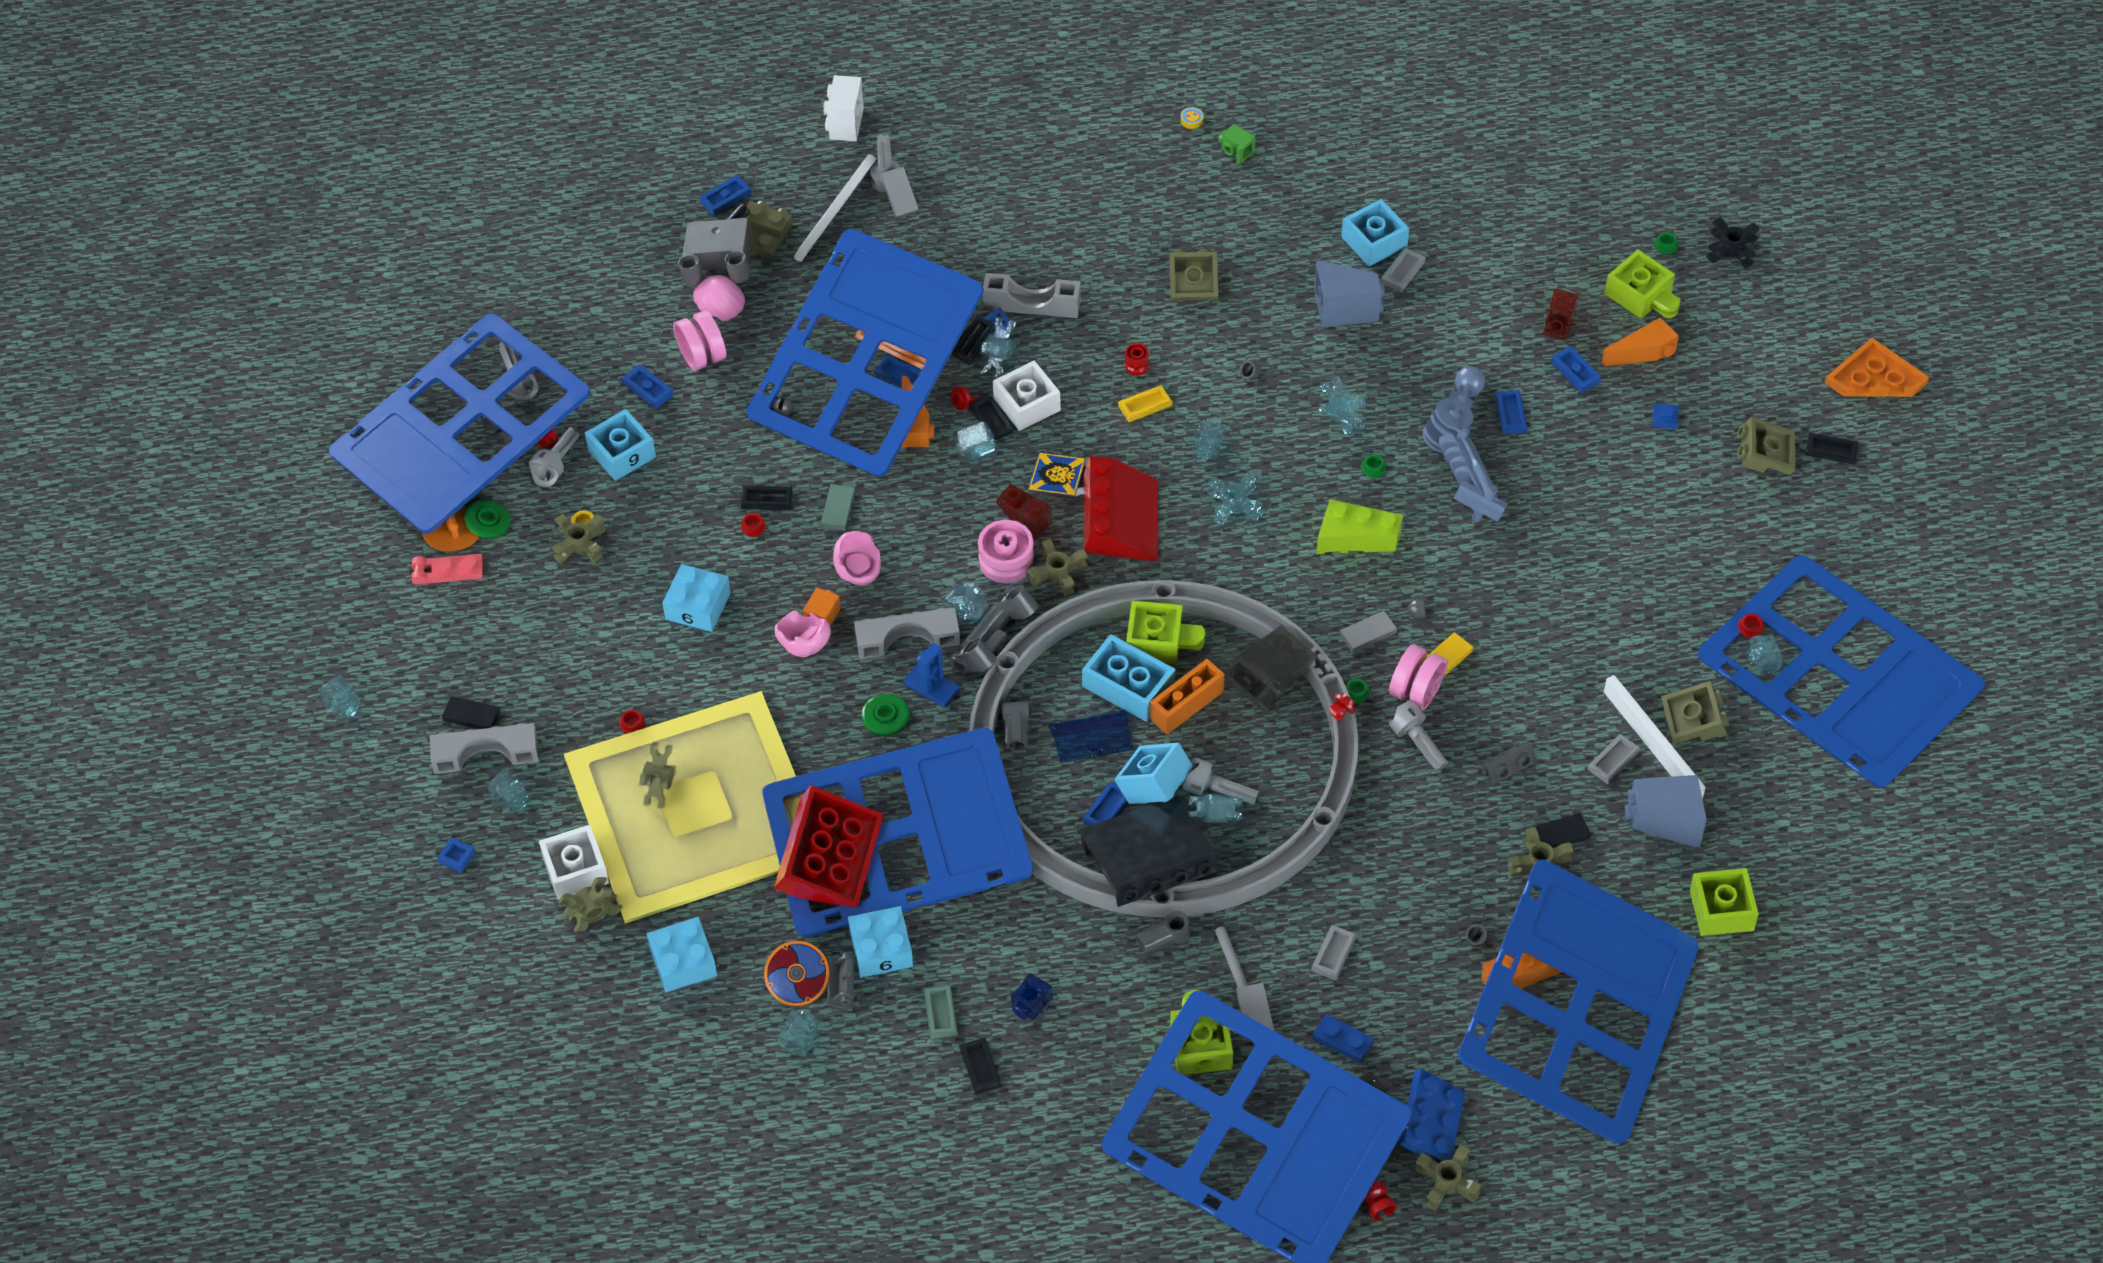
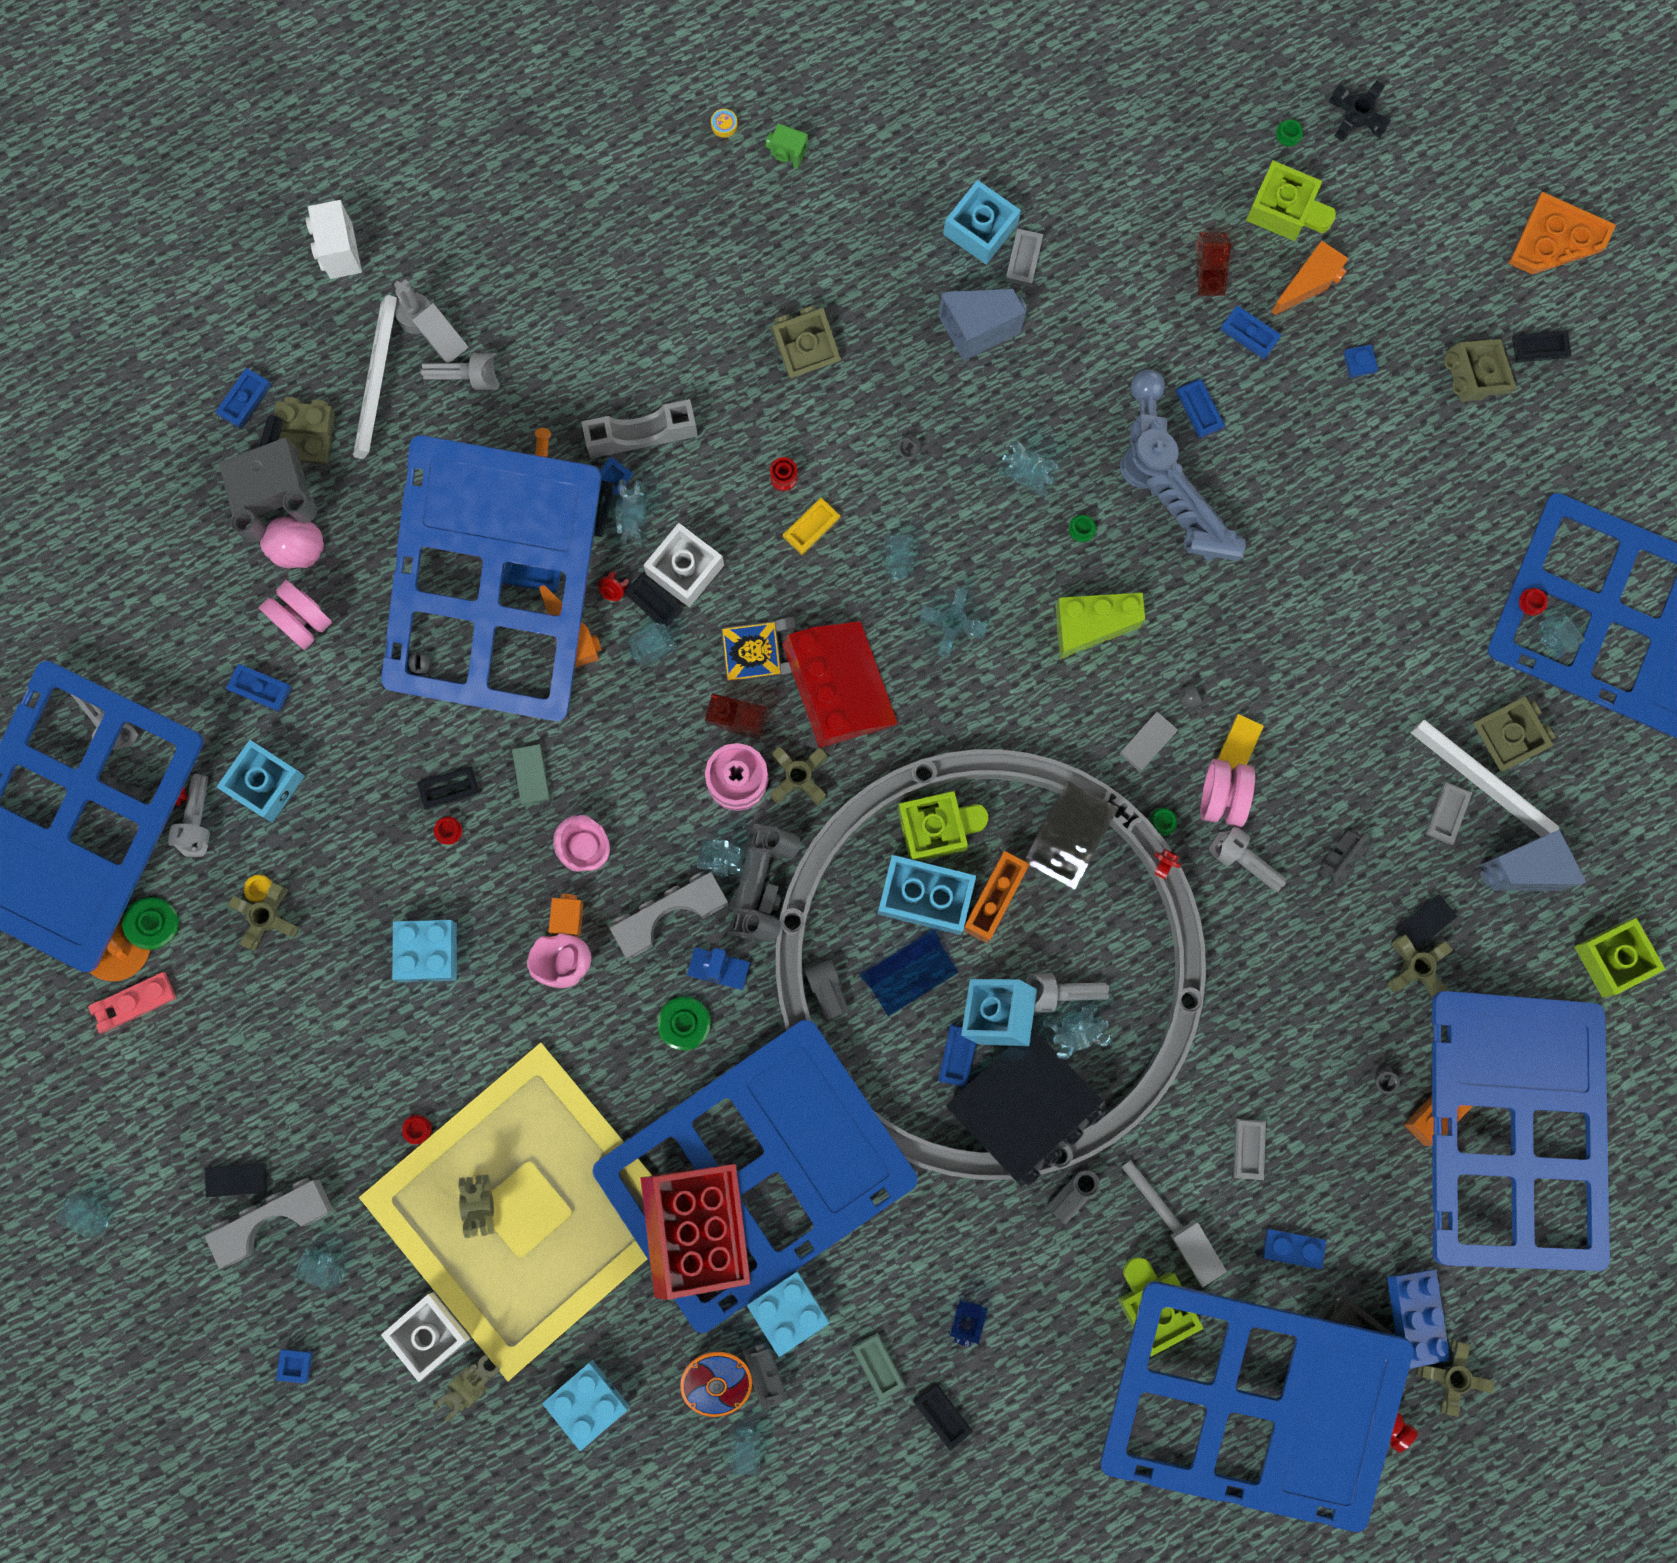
camera: 25 degrees left, 25 degrees up
none -> light grey piece [421,353,500,390]

